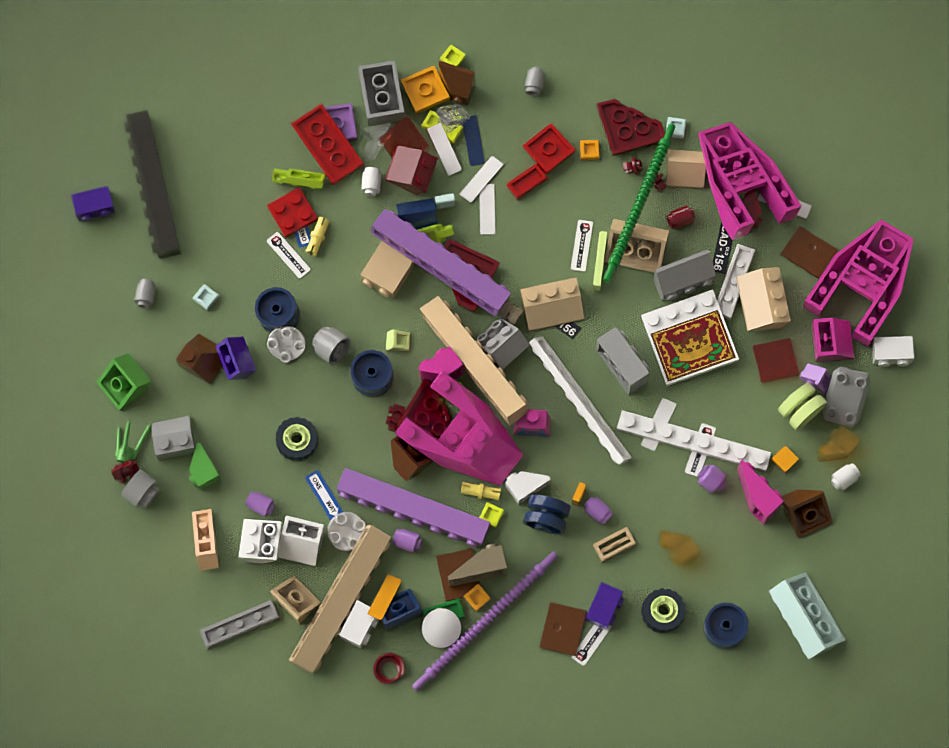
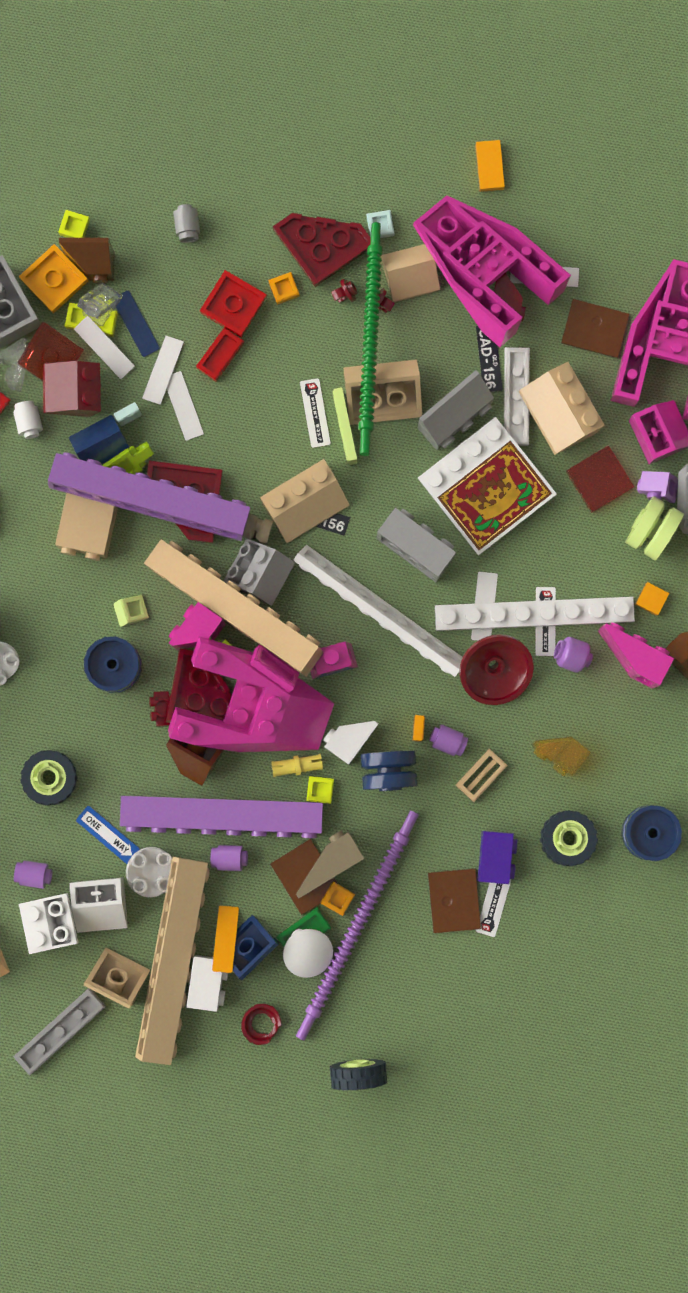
camera: 20 degrees left, 10 degrees up
light grey piece [312,327,351,365] -> none
dark red brick [666,205,696,229] -> none
none -> dark pink tile [249,644,299,693]
none -> black wheel [330,1059,387,1090]
none -> dark red dish [459,635,534,705]
none -> light orange tile [475,140,505,192]

